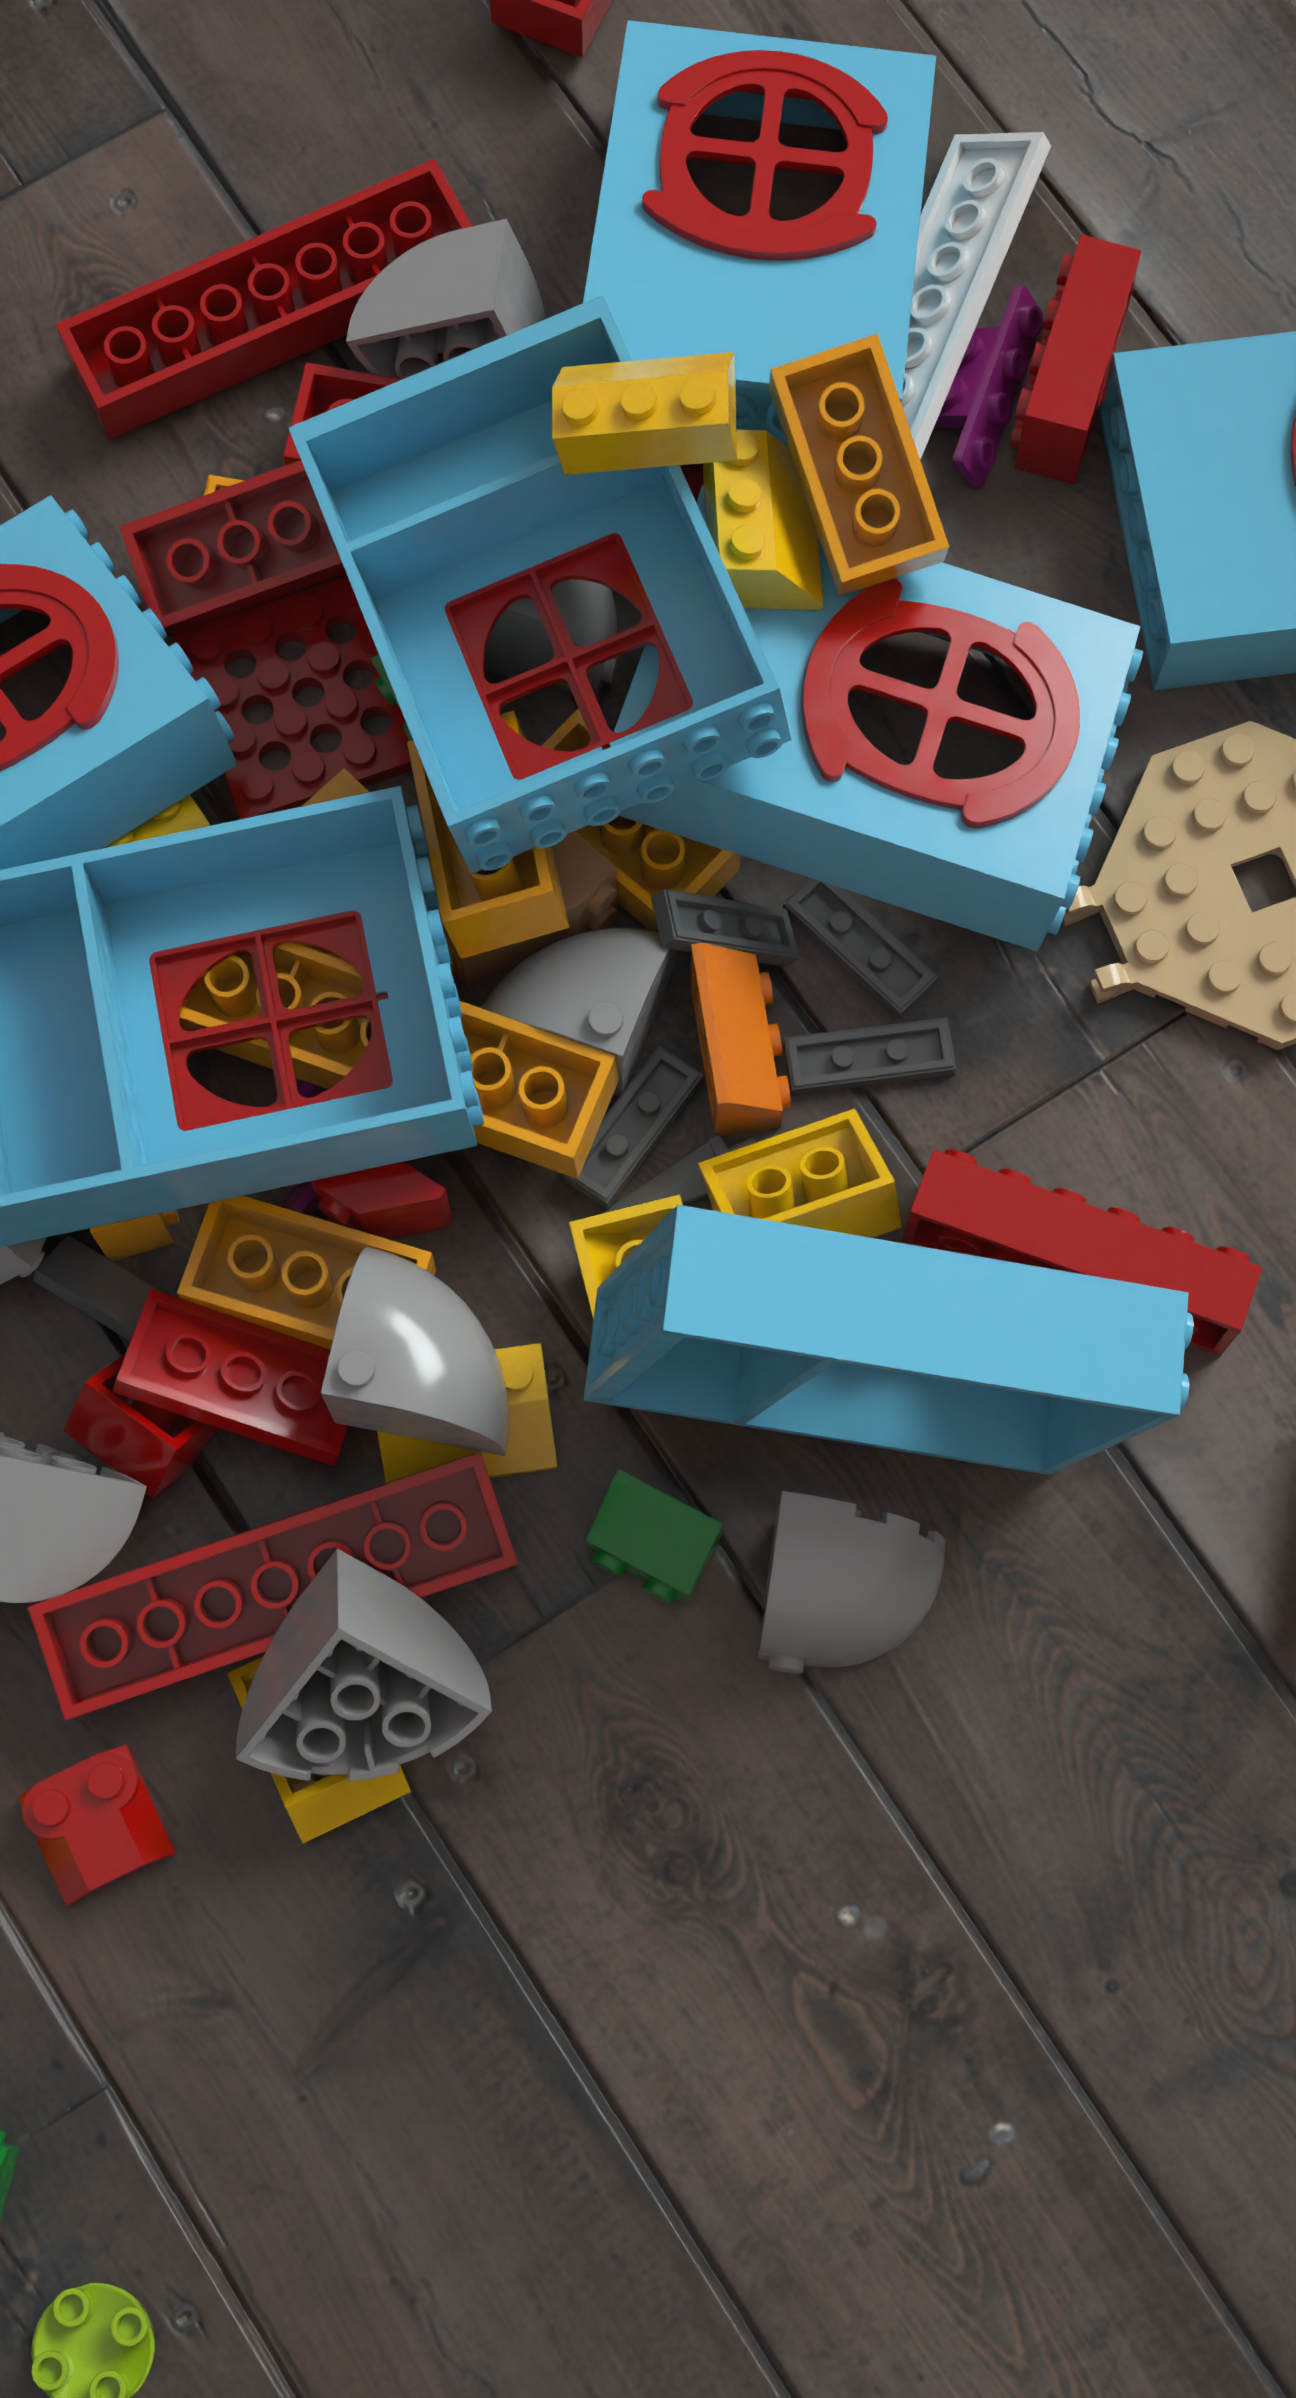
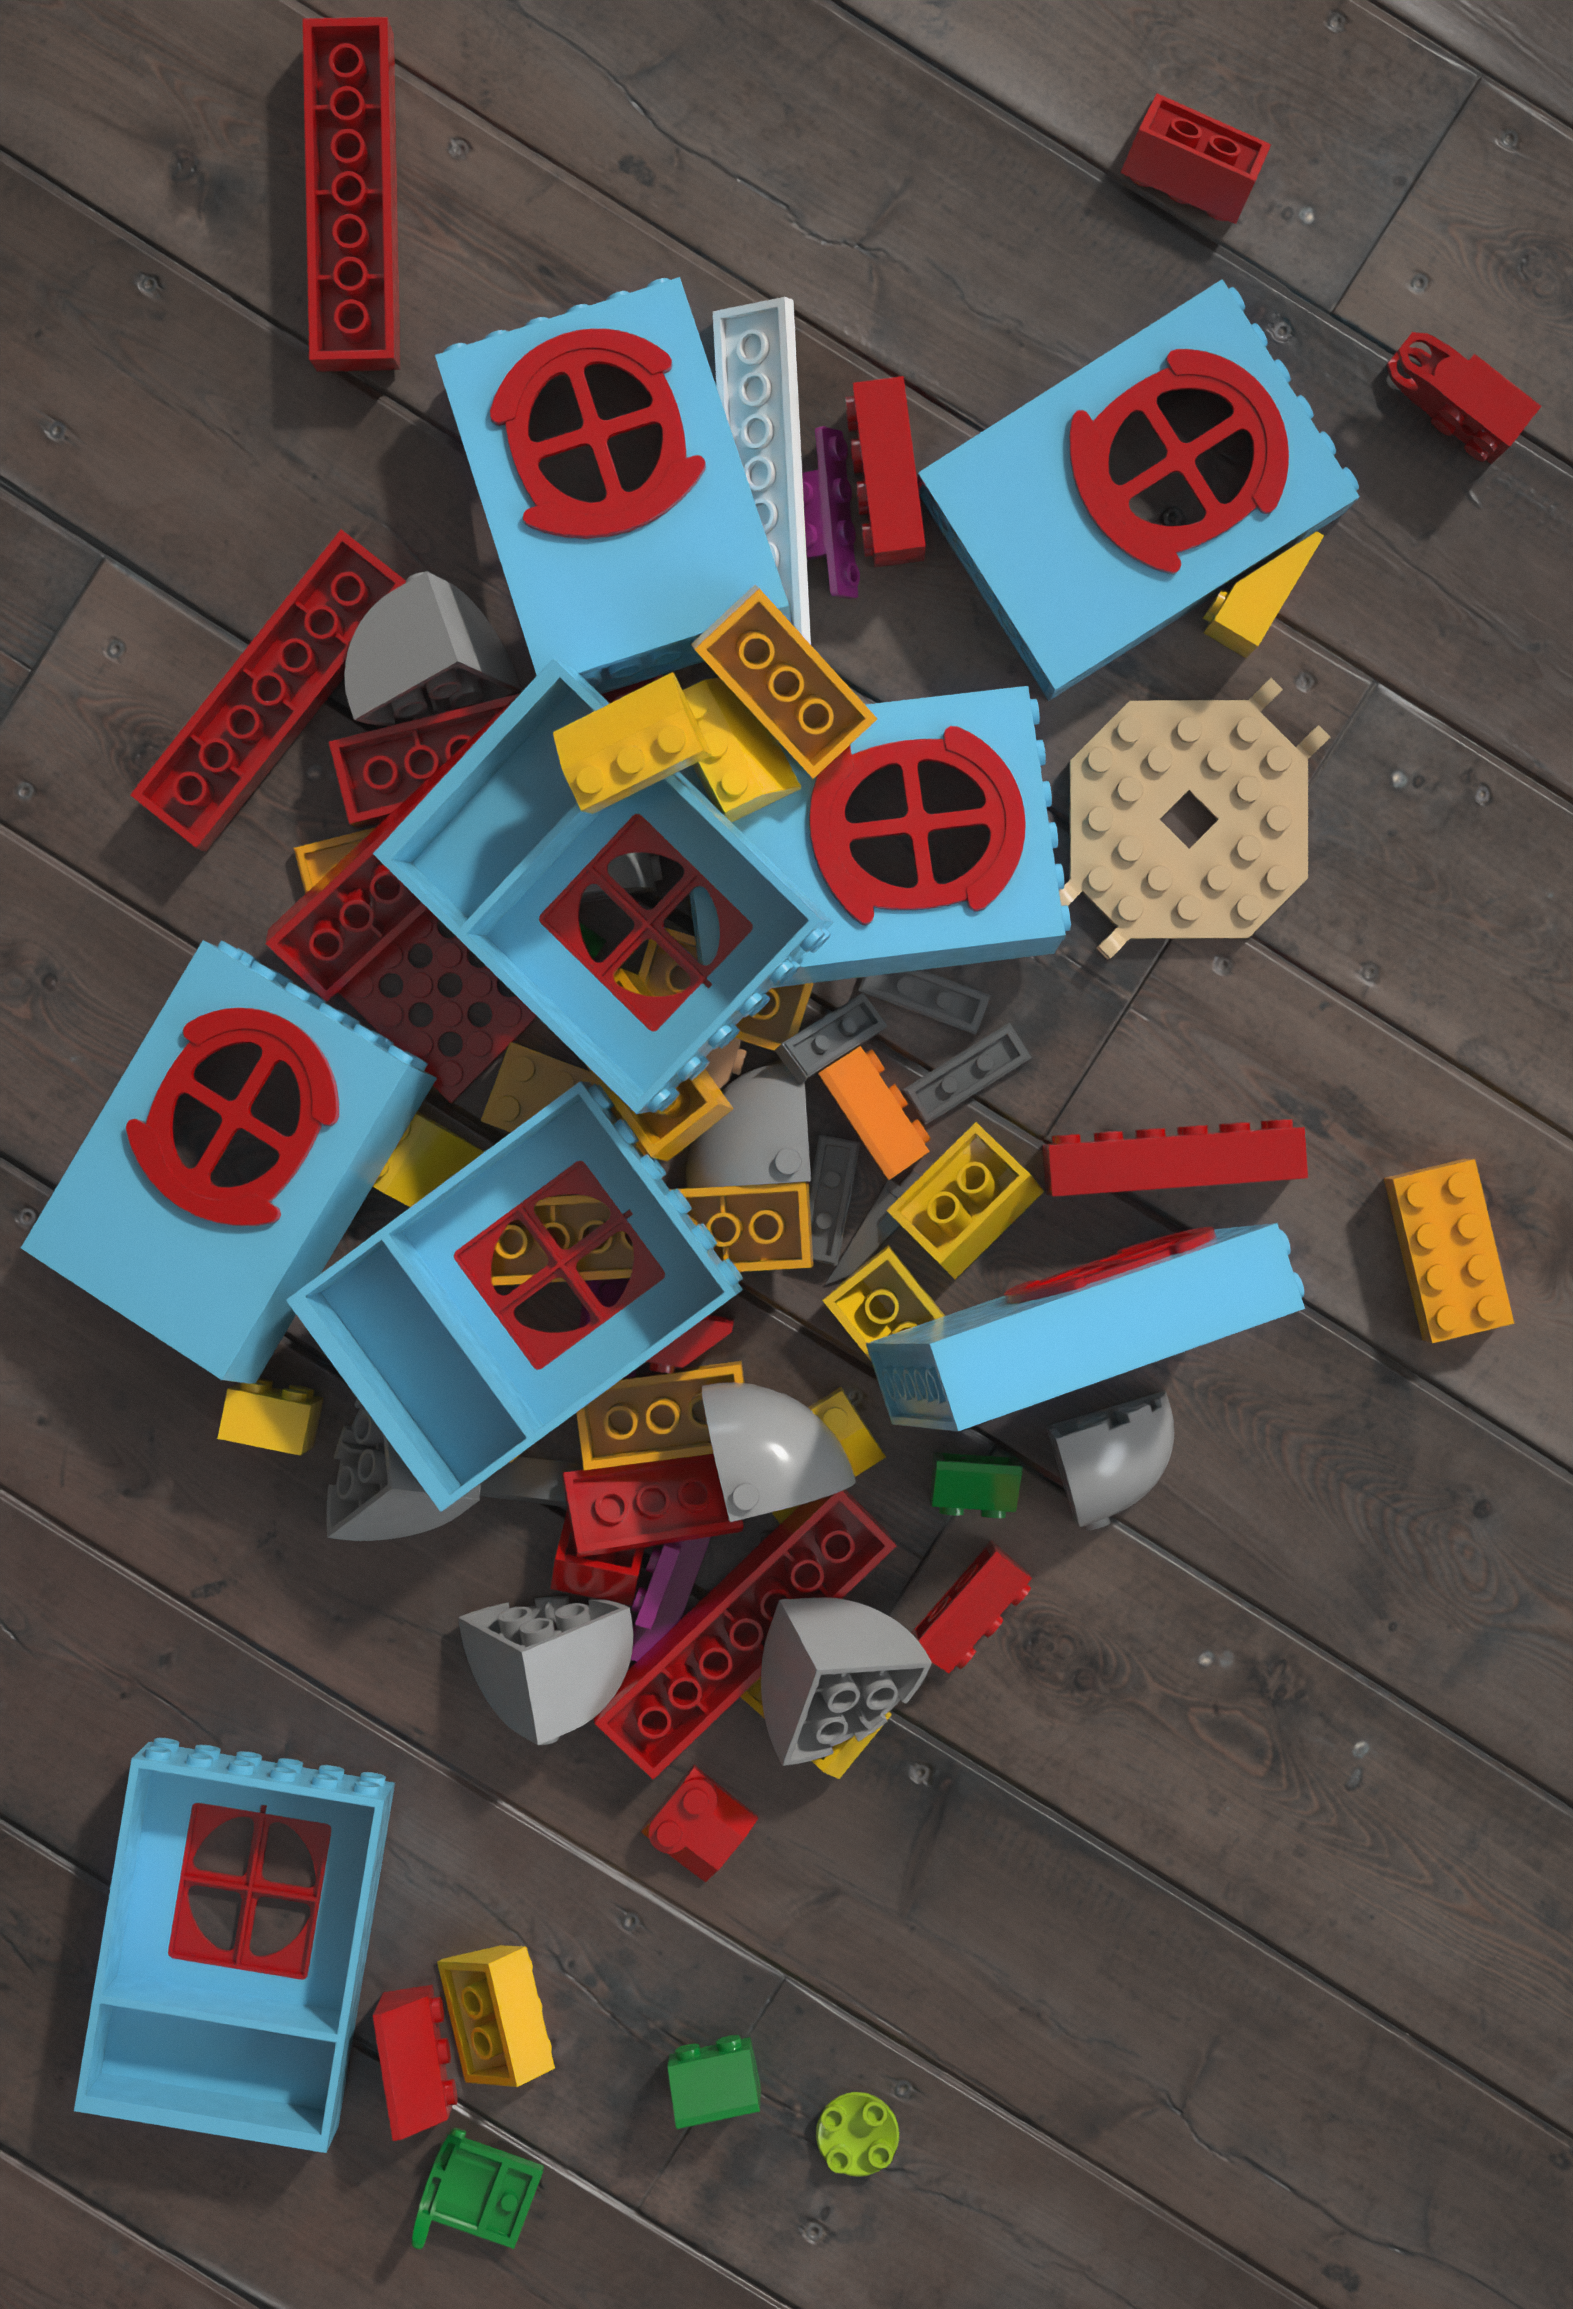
camera: 30 degrees left, 15 degrees up
none -> magenta bracket [630,1537,711,1662]
none -> red slope [911,1540,1032,1674]

